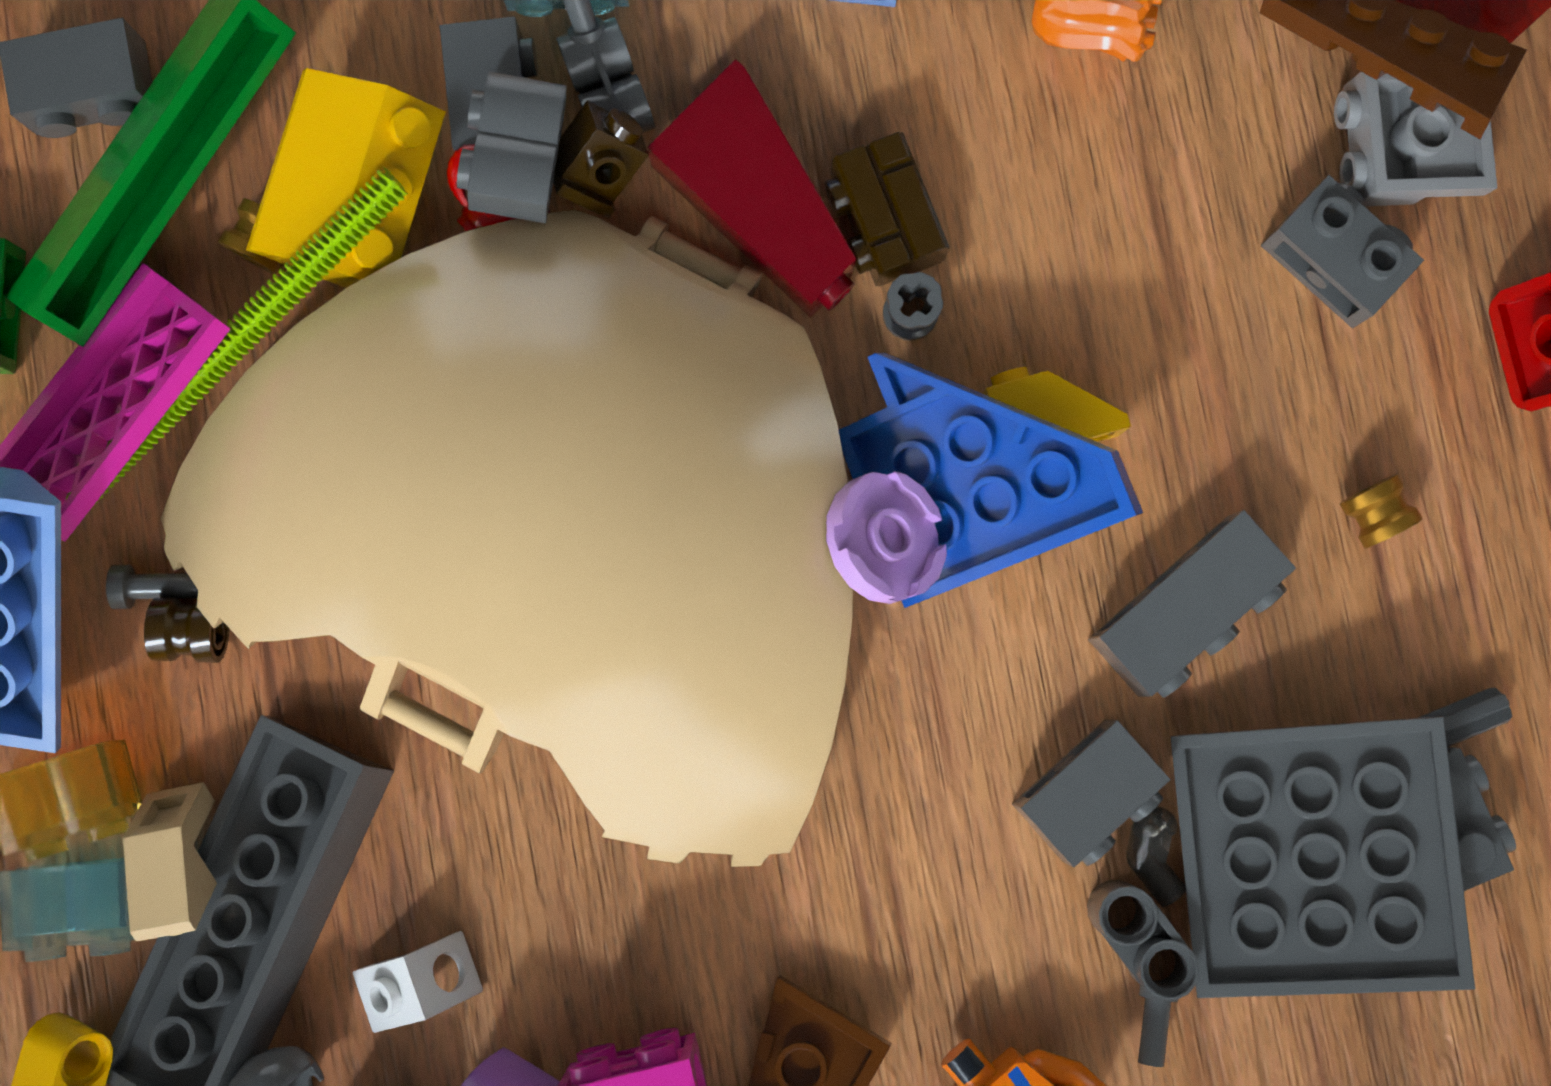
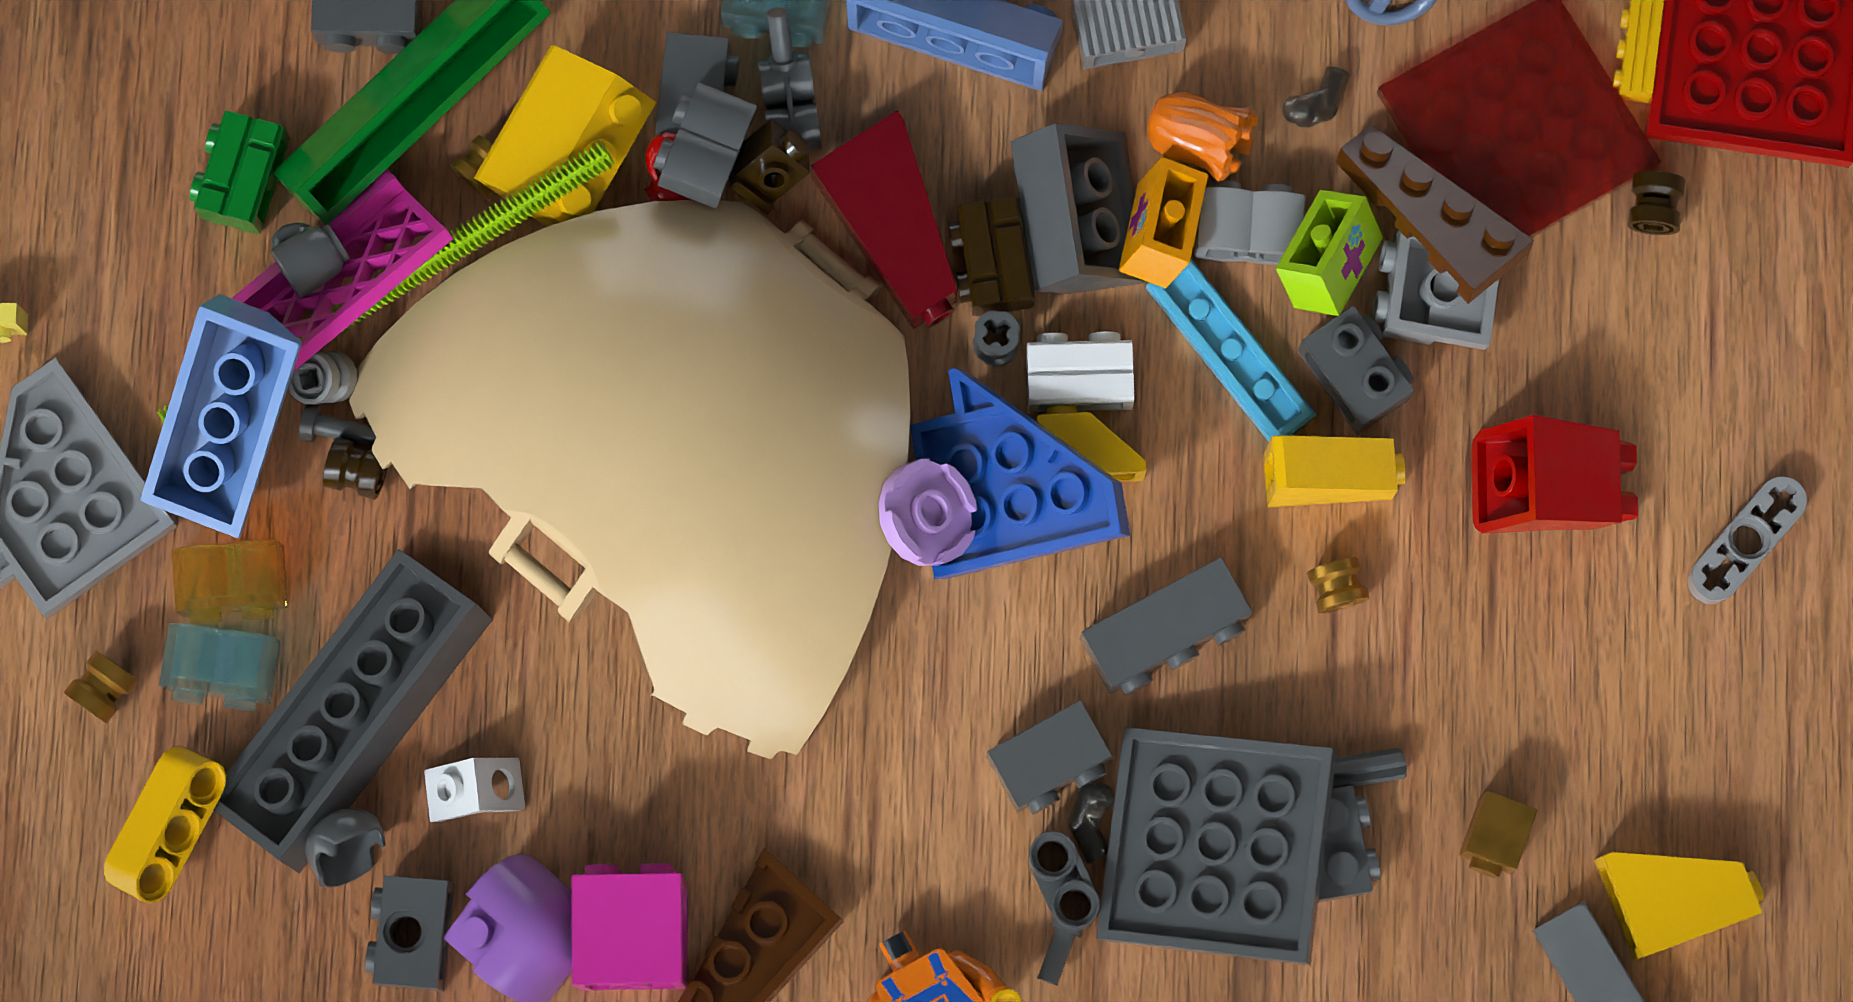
camera: 15 degrees right, 5 degrees down
tan slope [123,782,217,942] -> none
none -> dark grey piece [270,222,350,298]
none -> light grey wheel [288,351,358,404]
none -> dark grey slope [1011,123,1147,294]
none -> white brick [1026,331,1134,413]
none -> light orange brick [1119,156,1208,288]
none -> medium azure tile [1146,259,1317,442]
none -> light grey brick [1194,180,1305,265]
none -> yellow slope [1263,436,1405,508]
none -> lime brick [1276,189,1383,316]

